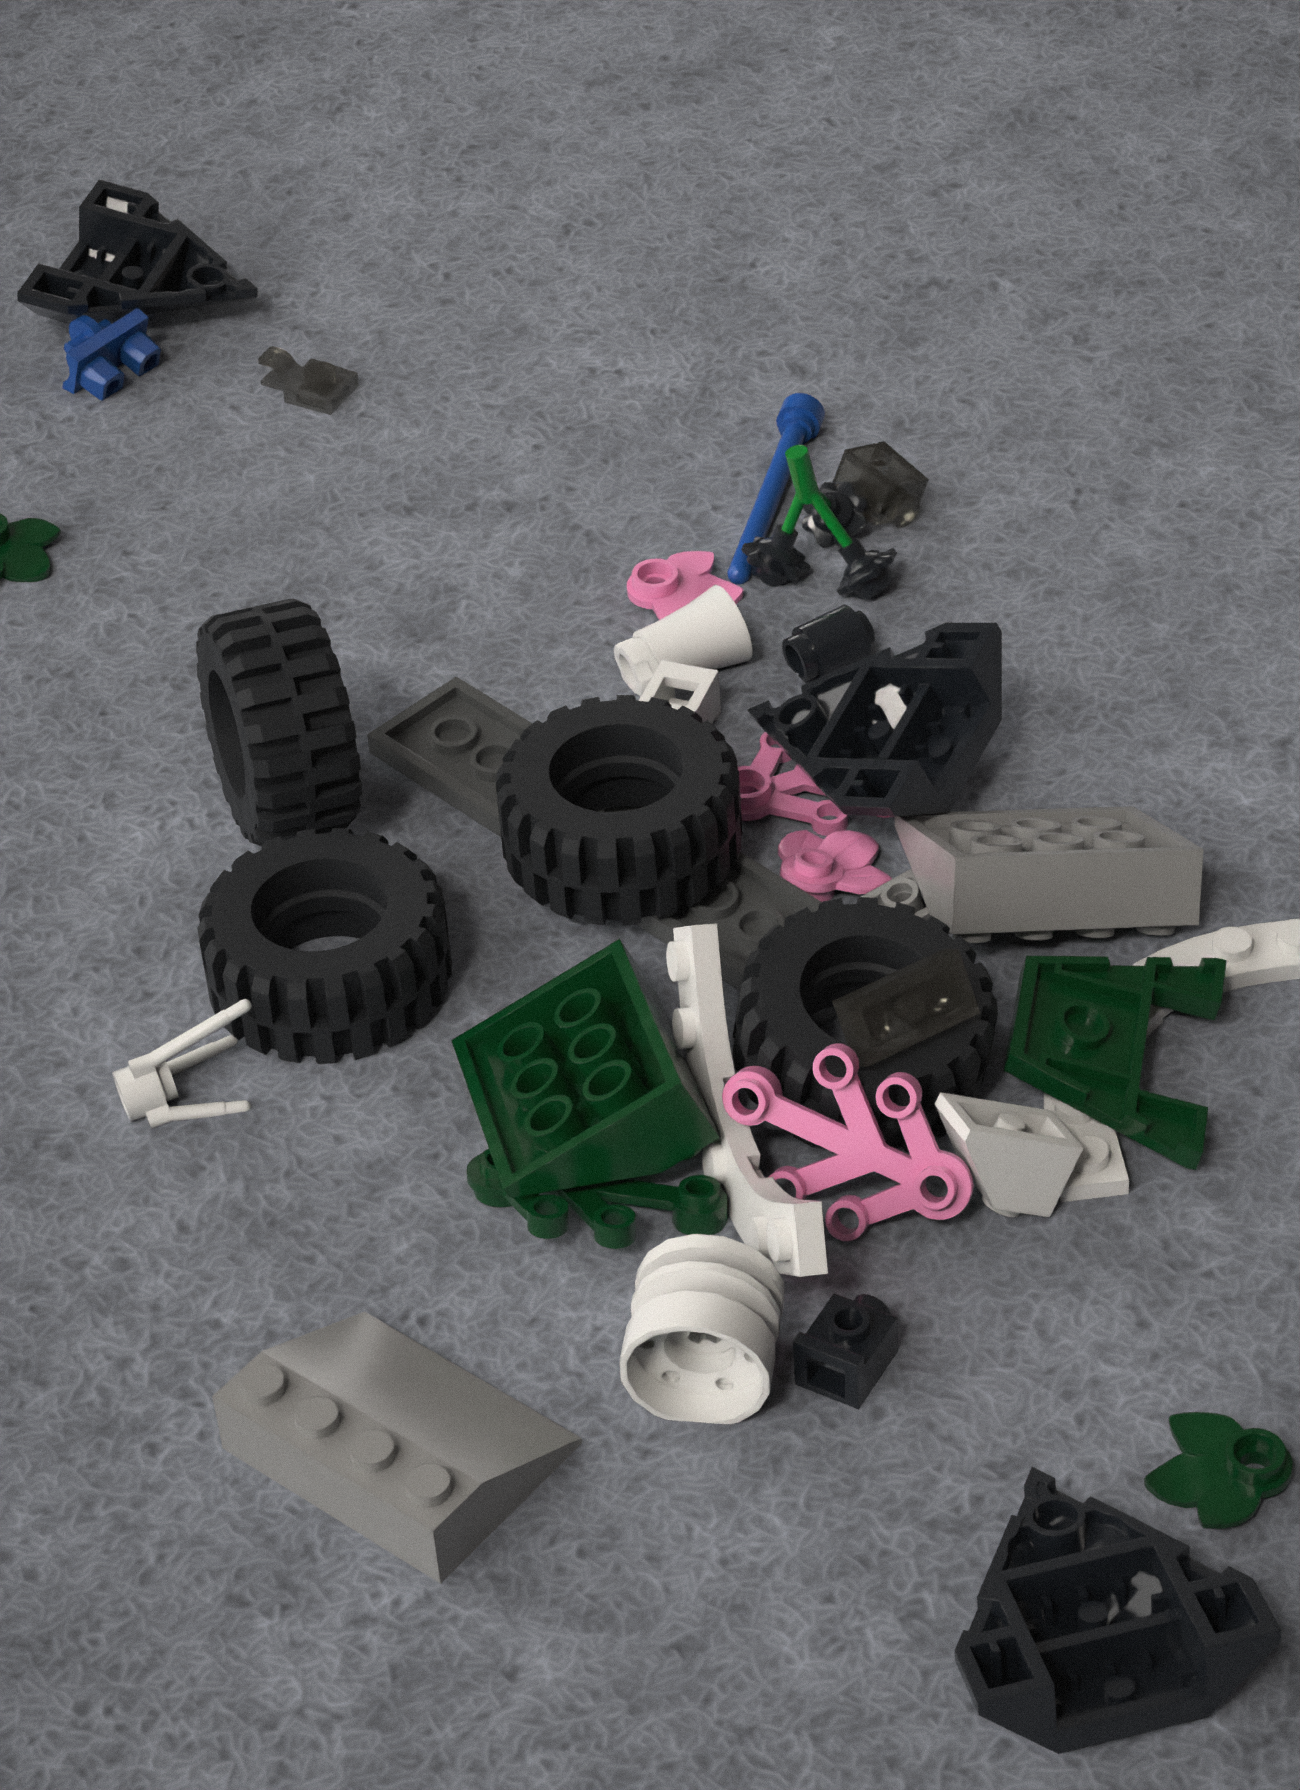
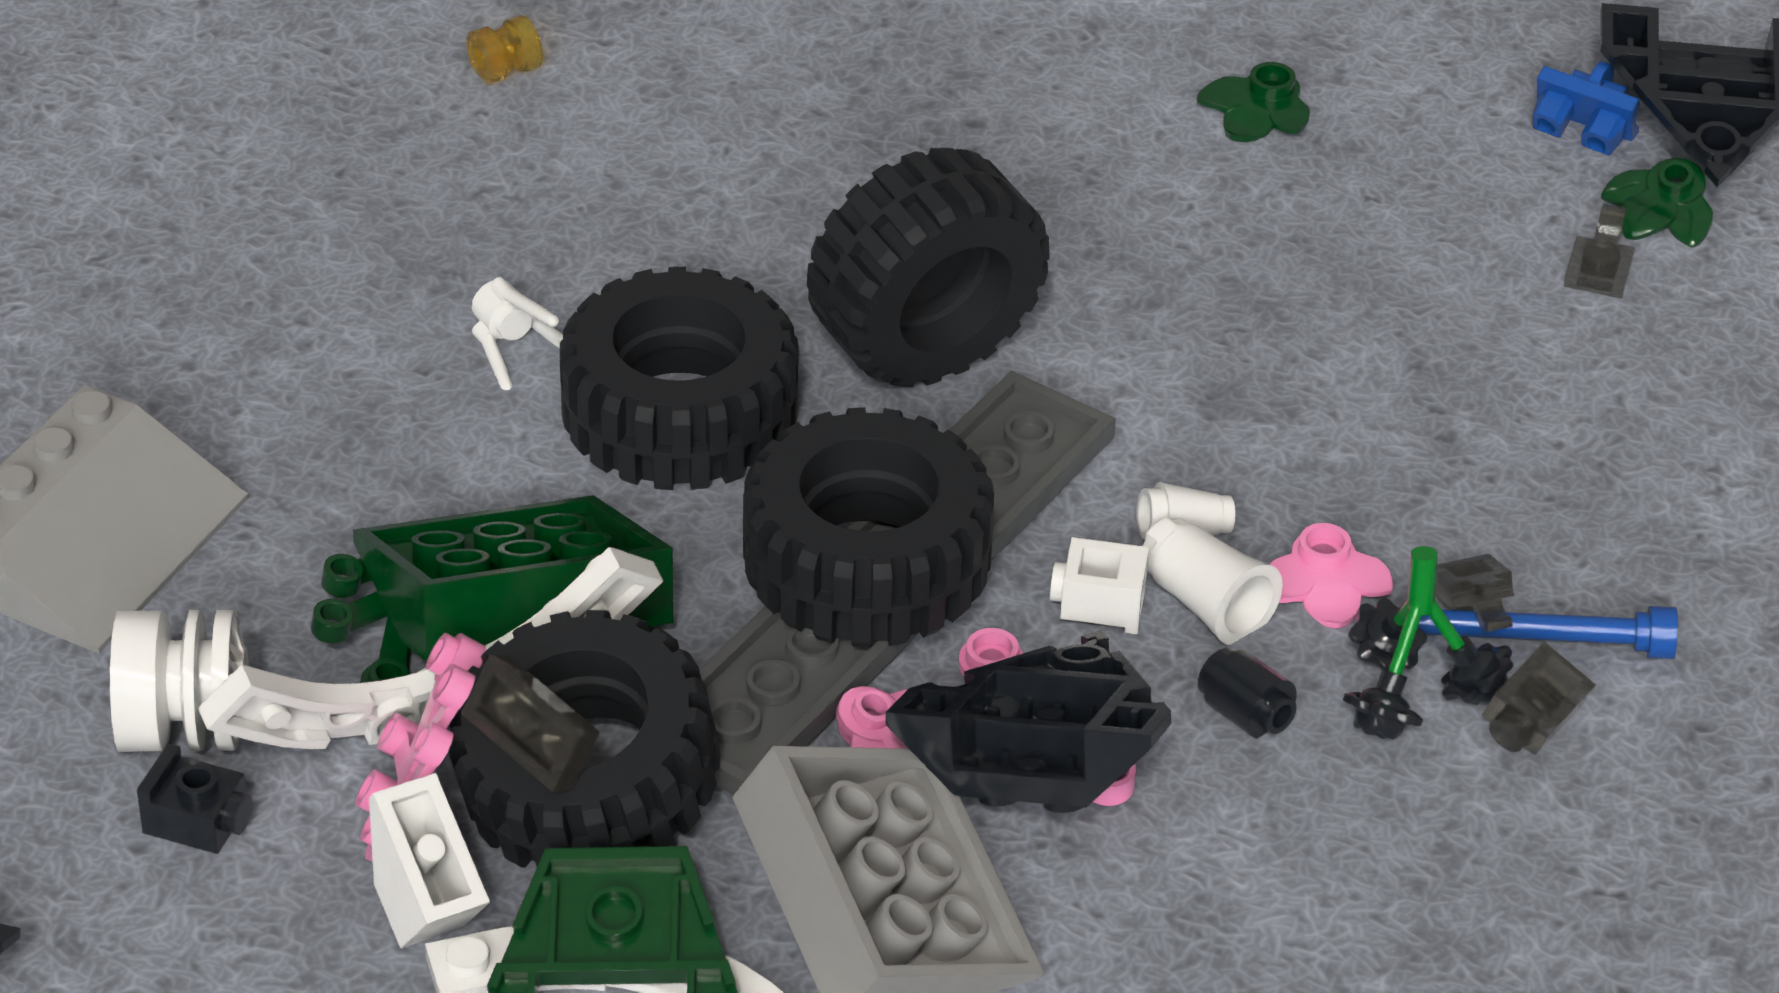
camera: 75 degrees right, 0 degrees up
none -> white cone [1136,482,1235,539]
none -> clear smoke plate [1435,554,1514,632]
none -> dark green plate [1601,158,1713,247]

